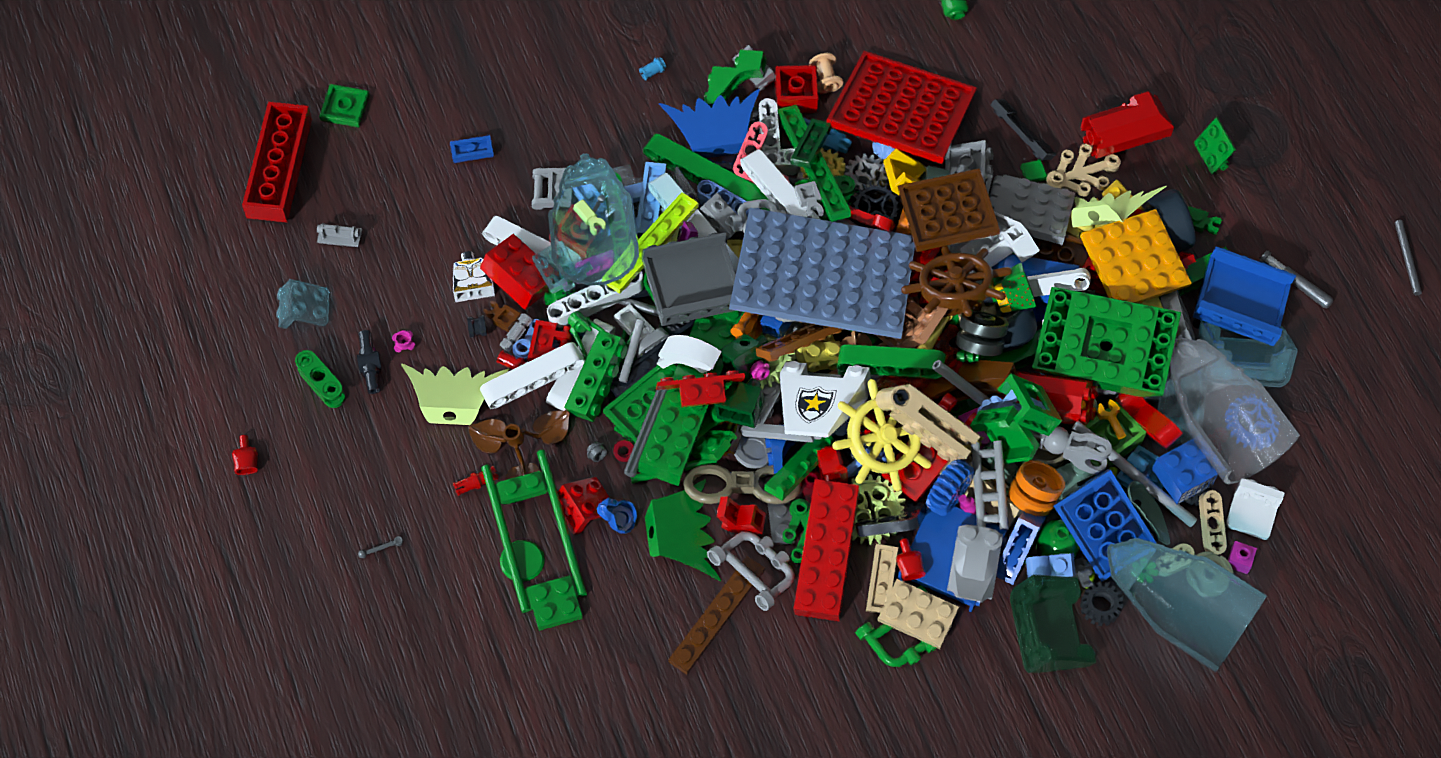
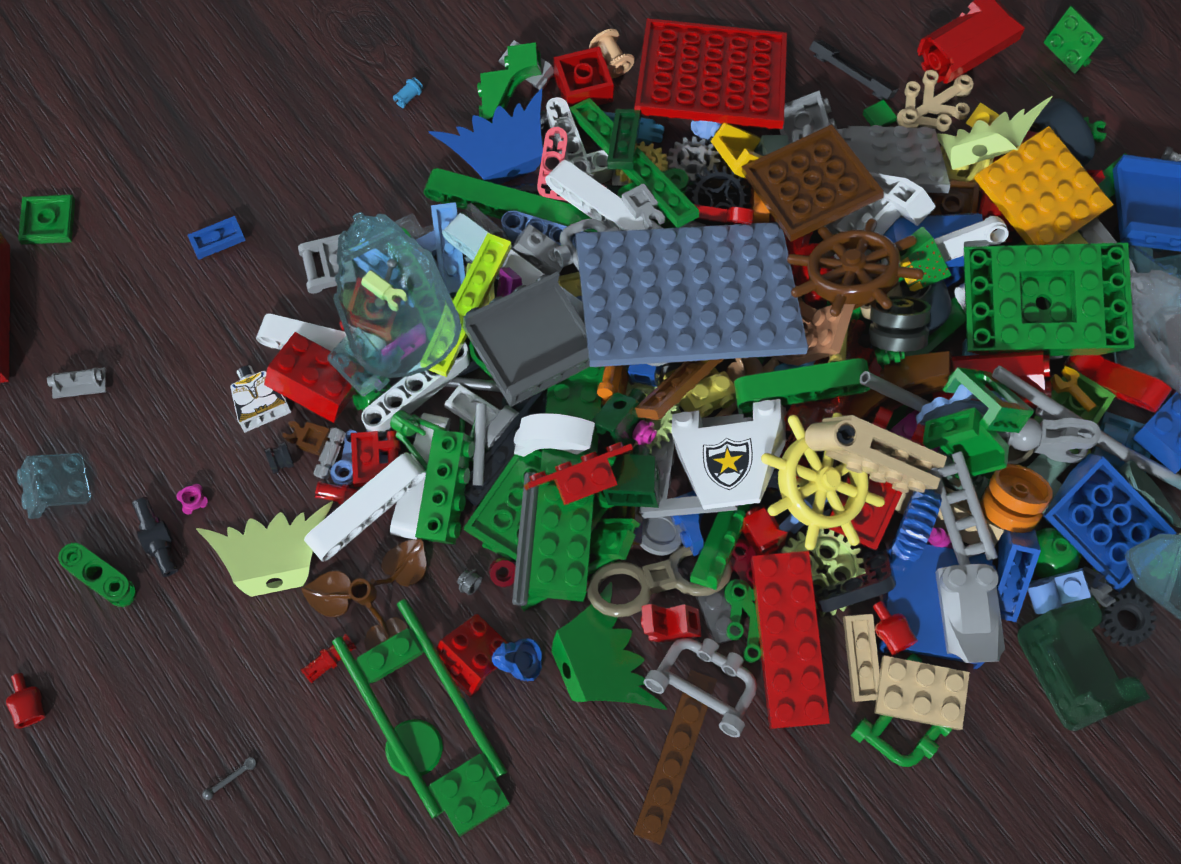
camera: 15 degrees left, 5 degrees up
none -> light grey piece [992,366,1133,462]

